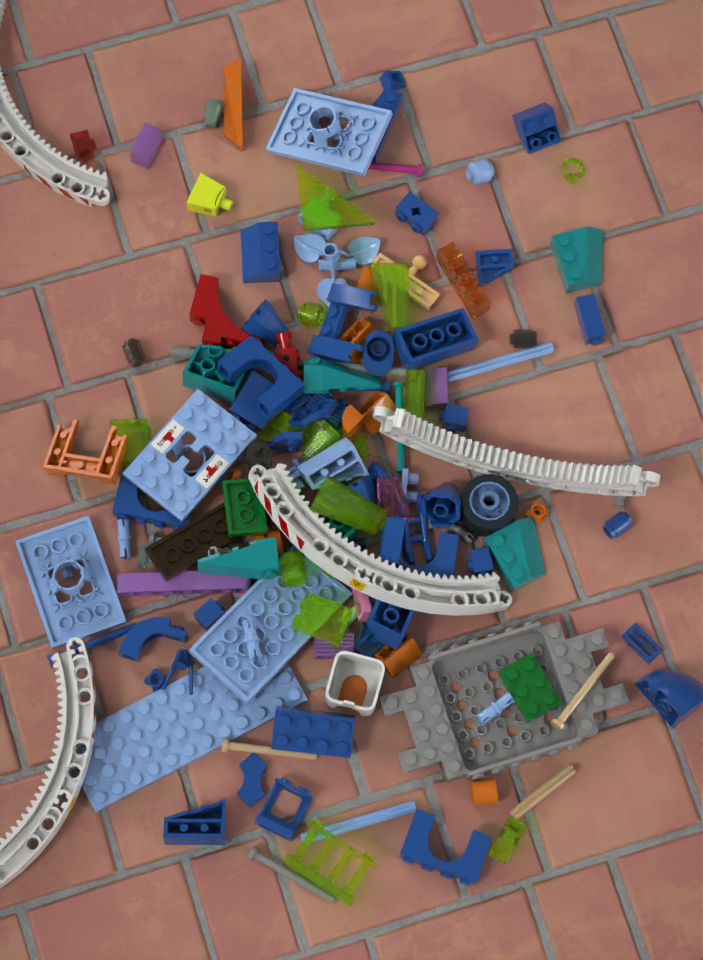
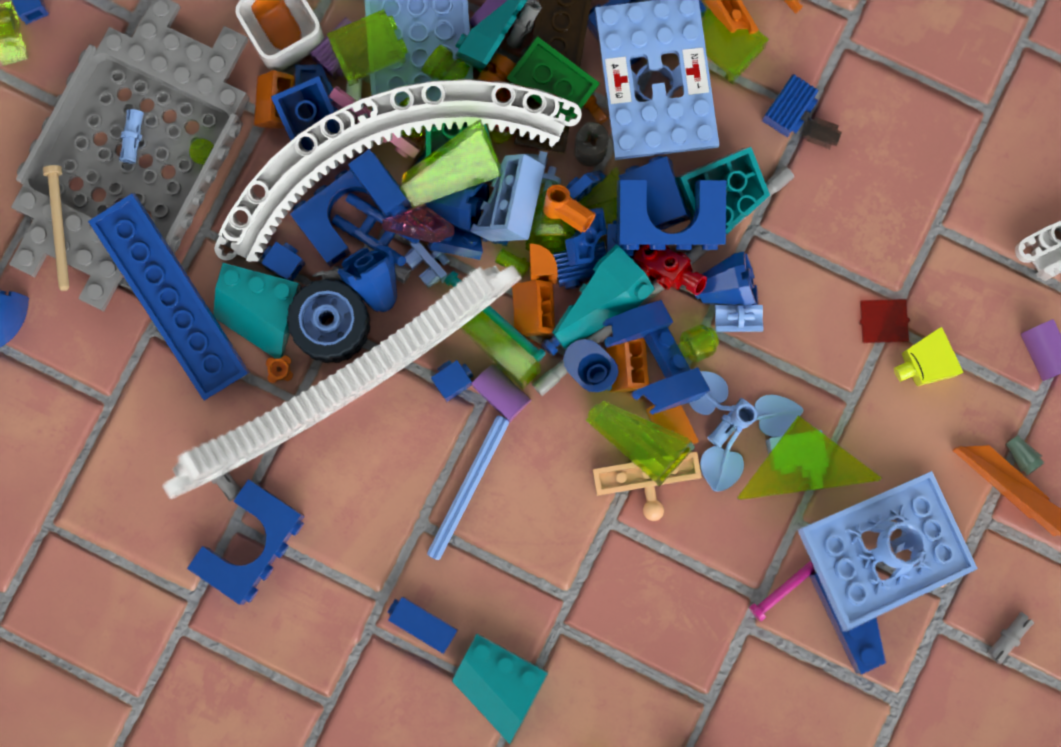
camera: 140 degrees right, 10 degrees up
red arch [189,274,261,348] -> none
blue slope [241,221,280,283] -> none
blue slope [379,71,406,91] -> none
blue brick [392,308,478,372] -> none
blue brick [395,191,439,236] -> none
clear orange brick [436,242,491,319] -> none
light blue head [466,159,494,185] -> none
orange piece [470,778,498,807] -> none
blue wing [475,249,514,287] -> none
green plate [498,653,562,724] -> none
clear smoke brick [509,329,537,348] -> none
tan axle [510,764,576,820] -> none
blue brick [602,511,632,539] -> none
blue tile [621,623,663,665] -> none
none -> blue plate [88,193,250,401]
none -> blue arch [187,479,304,605]
none -> clear neon green plate [189,138,214,165]
none -> orange piece [543,184,596,233]
none -> light blue hips [715,305,763,332]
none -> blue brick [762,74,819,138]
none -> clear red piece [859,299,910,344]
none -> light grey pin [987,612,1034,664]

